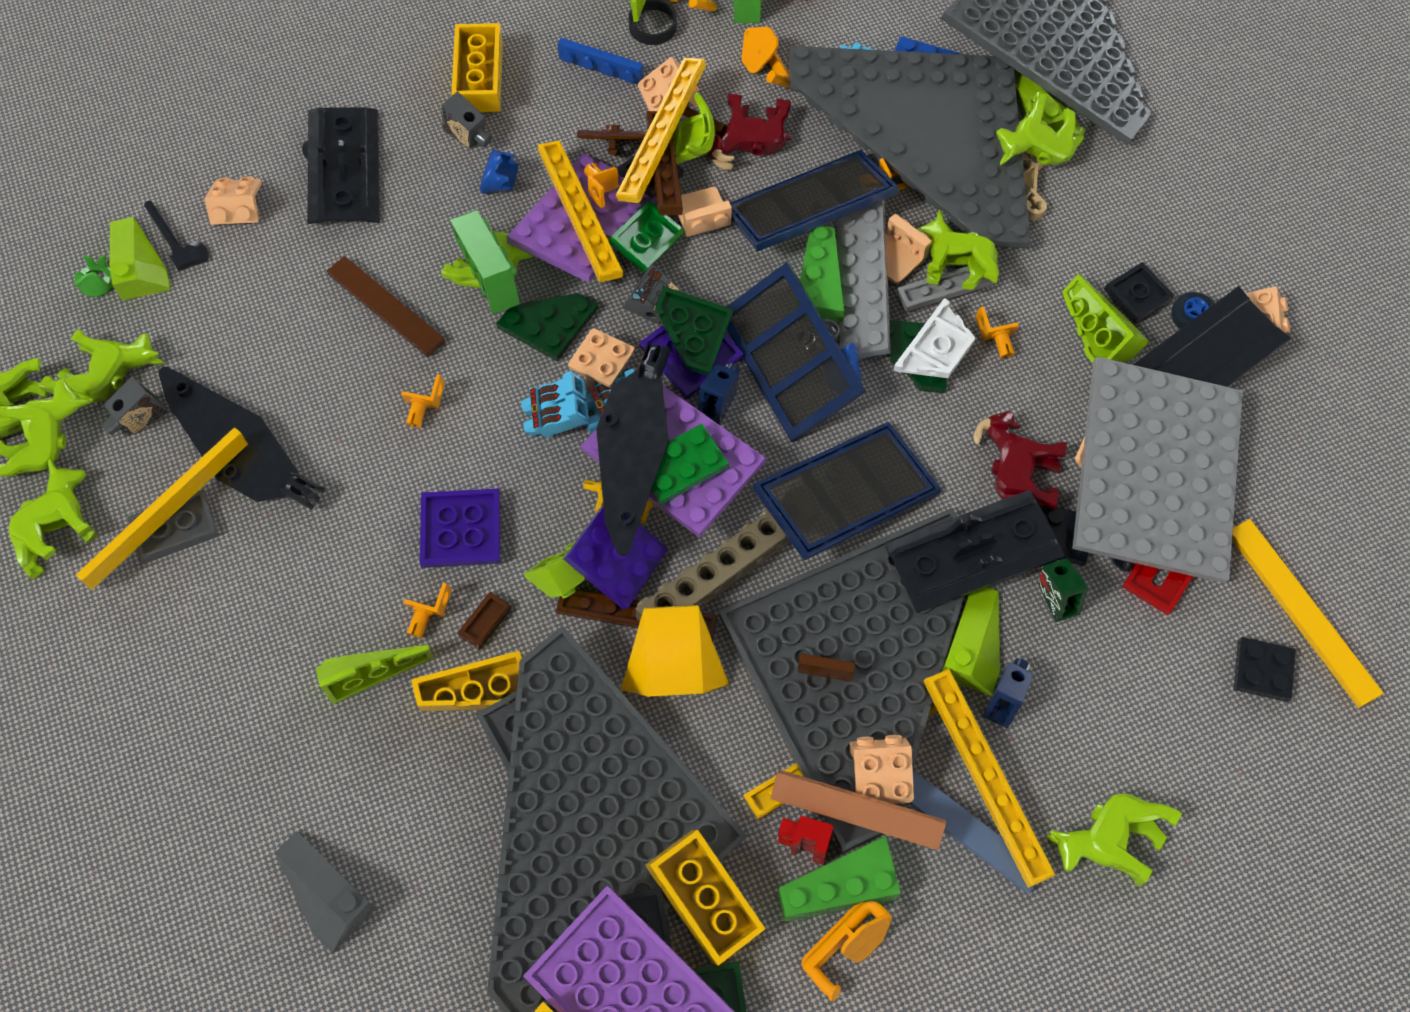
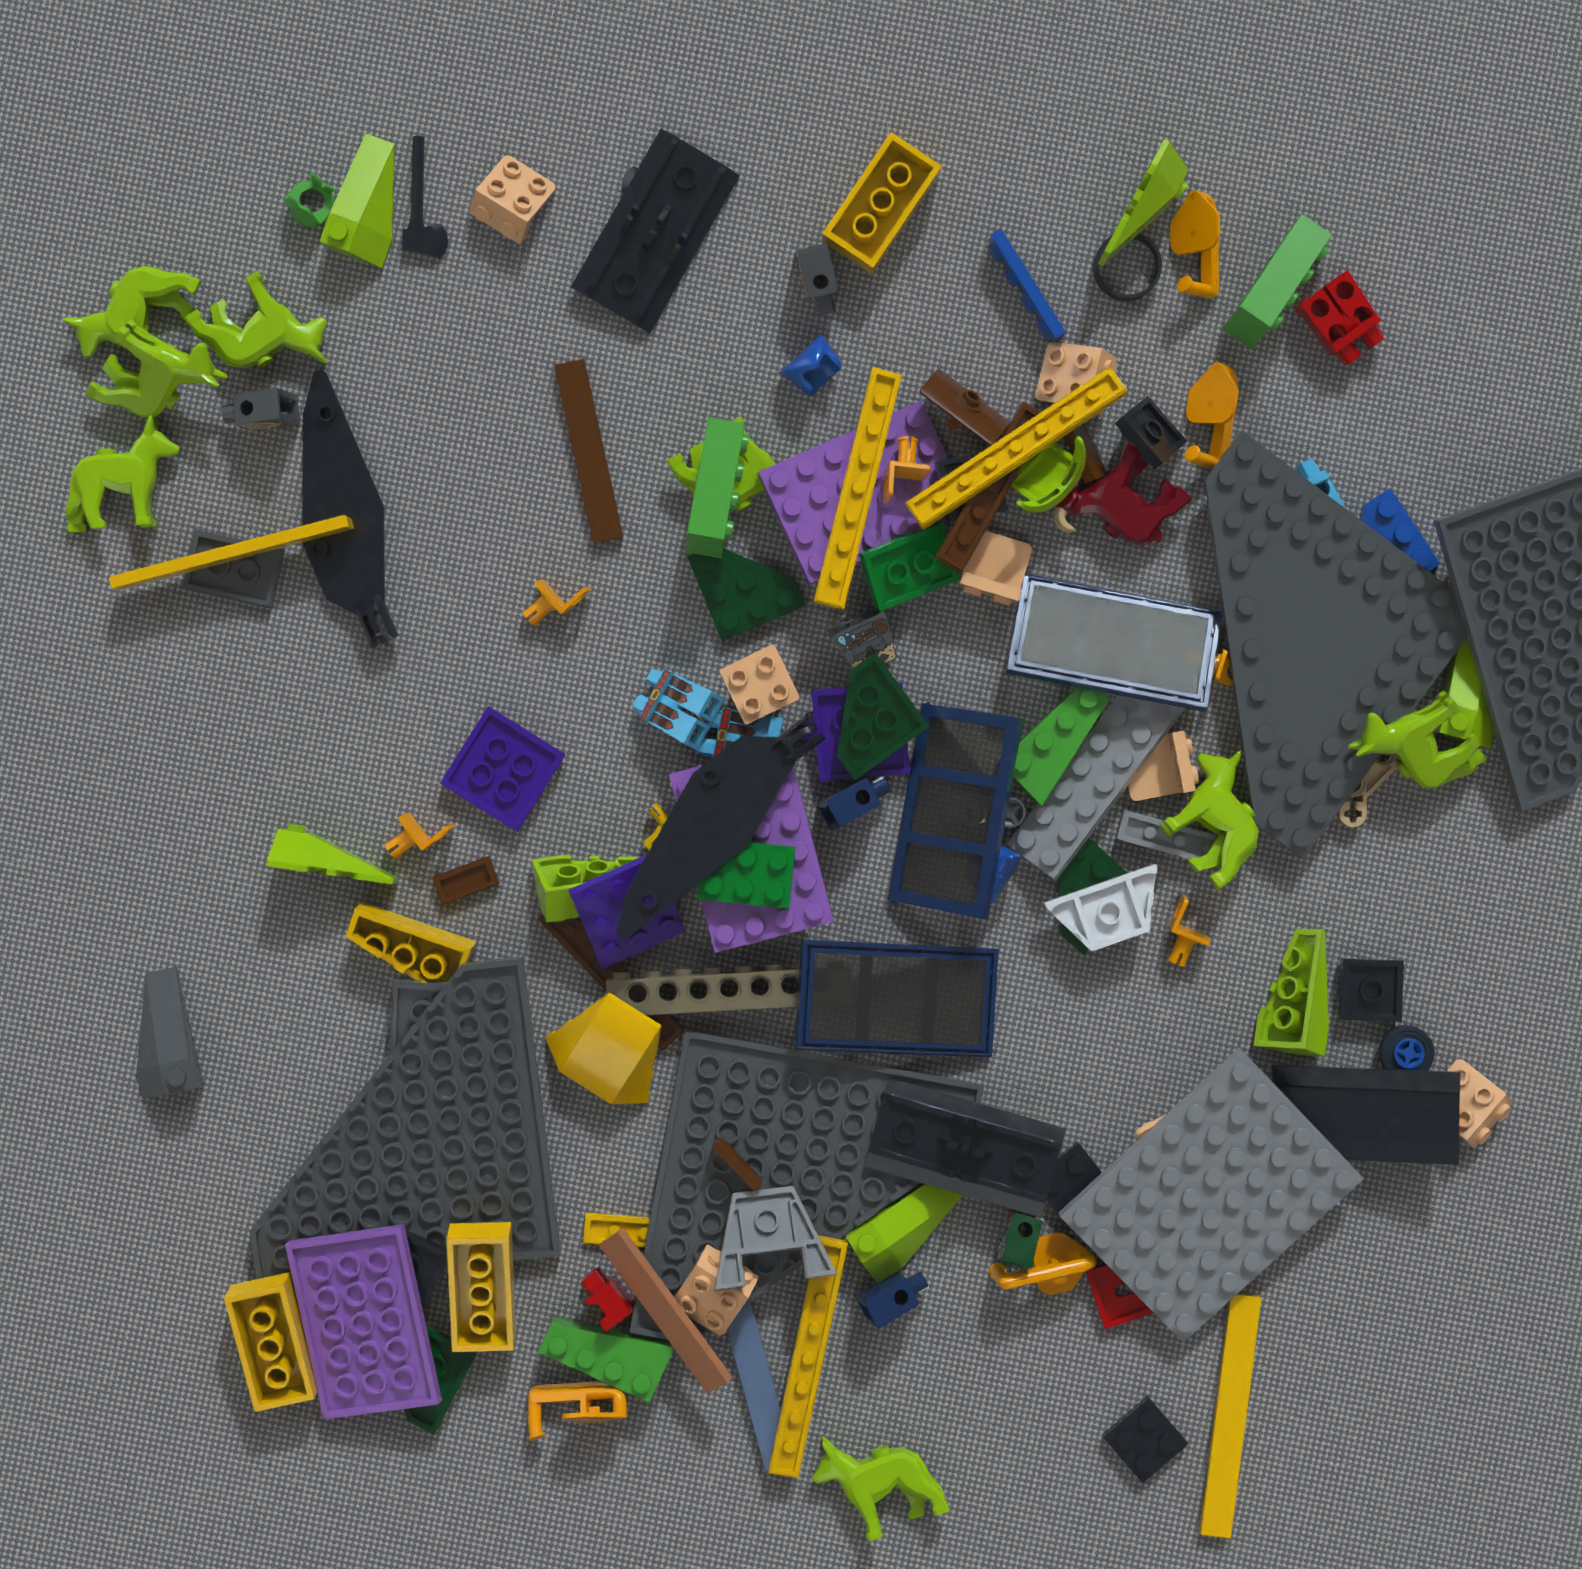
camera: 30 degrees right, 25 degrees up
dark red animal [974,411,1067,509] -> none
none -> light grey wing [714,1186,837,1291]
none -> light orange piece [989,1232,1097,1295]
none -> black plate [1115,396,1187,470]

